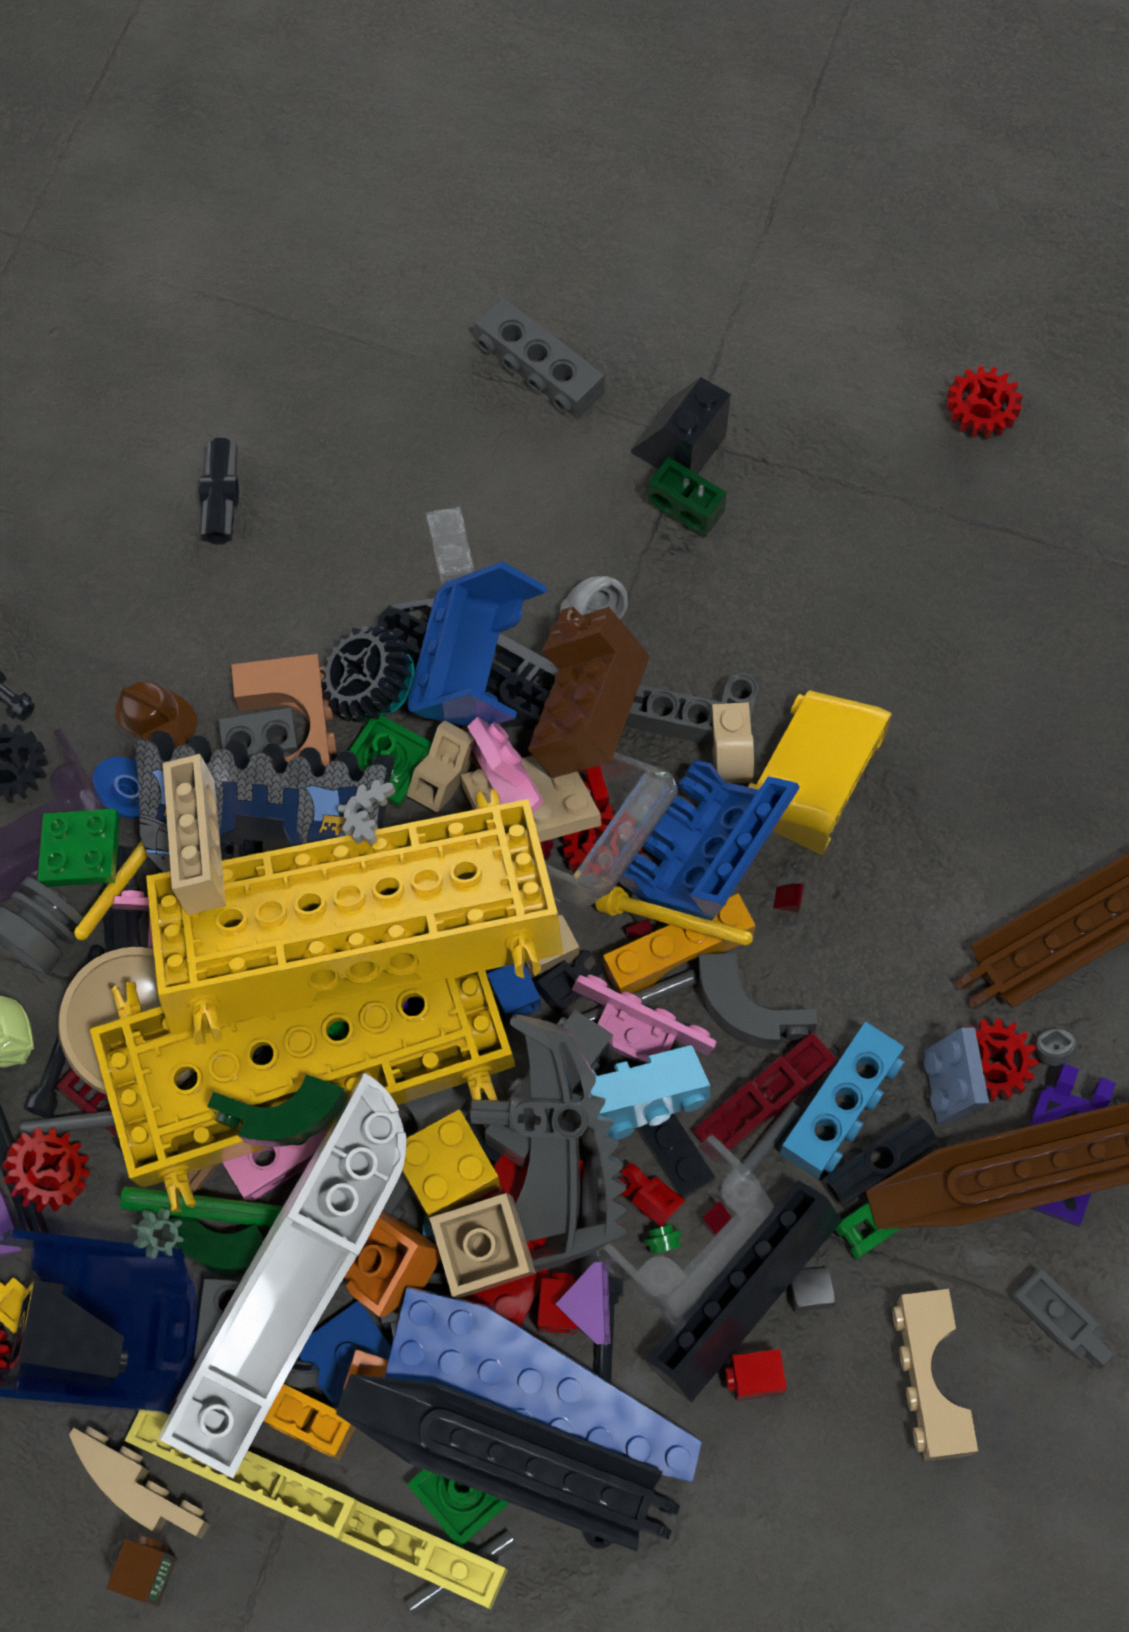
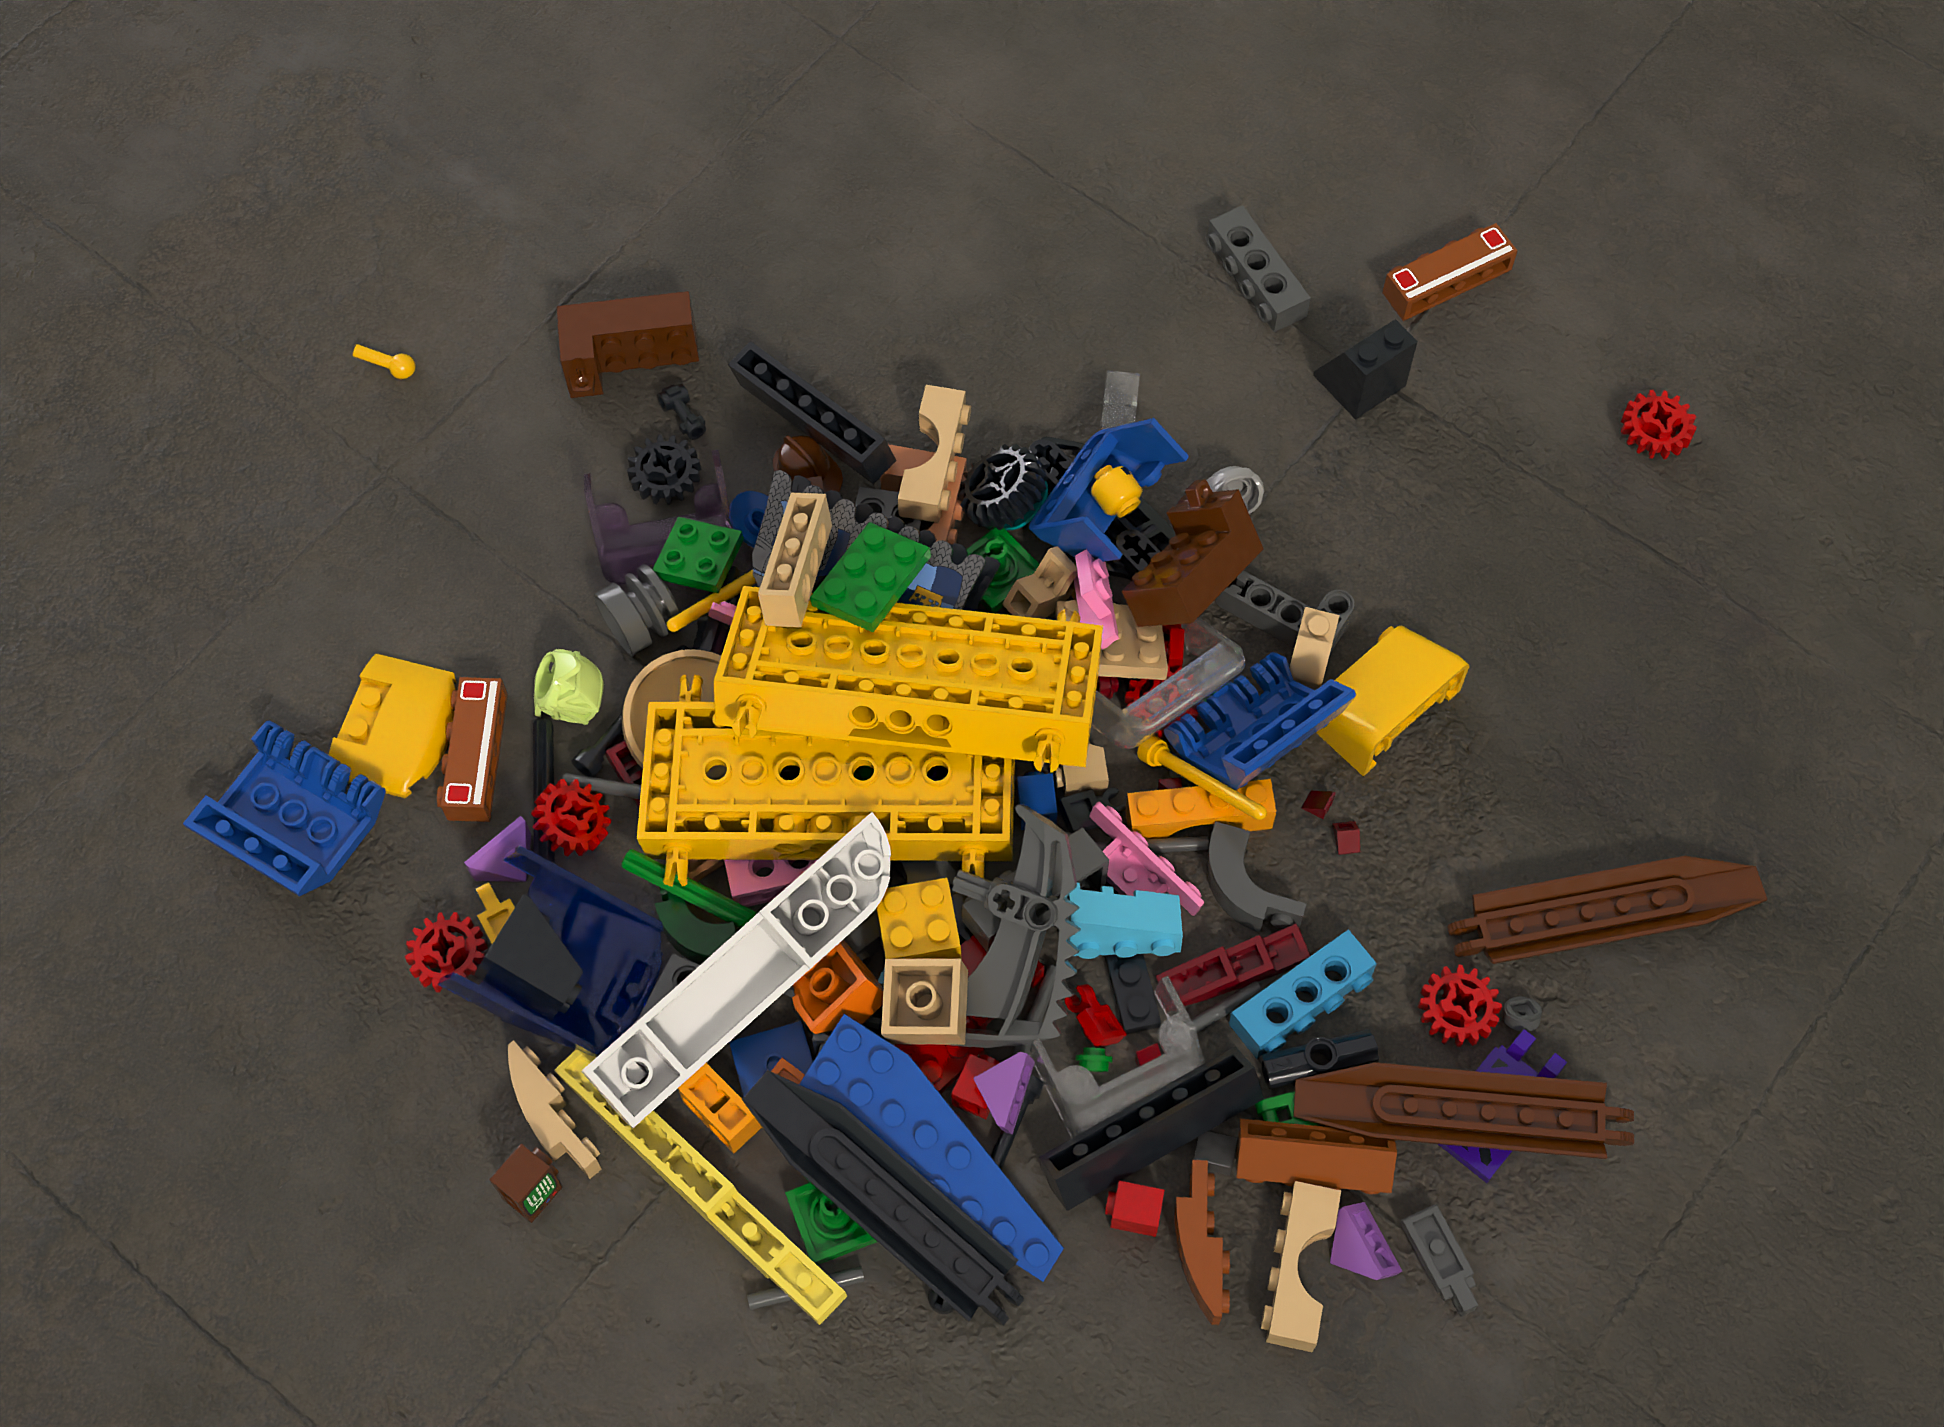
camera: 20 degrees right, 5 degrees down
sand green gear [132,1208,184,1259] -> none
black piece [200,438,239,545] -> none
dark green arch [207,1074,349,1147] -> none
dark grey tile [283,1360,319,1391] -> none
light grey animal [338,780,395,844] -> none
dark green brick [647,457,727,538] -> none
sand blue plate [924,1028,989,1124] -> none
none -> black brick [728,341,897,484]
none -> green plate [810,522,931,632]
none -> tan arch [898,385,971,523]
none -> yellow head [1091,465,1142,518]
none -> dark orange slope [1174,1160,1230,1325]
none -> dark orange brick [1236,1119,1397,1194]
none -> medium lavender slope [1330,1202,1402,1280]
none -> dark red piece [1333,821,1360,855]
none -> dark orange brick [1382,223,1518,321]

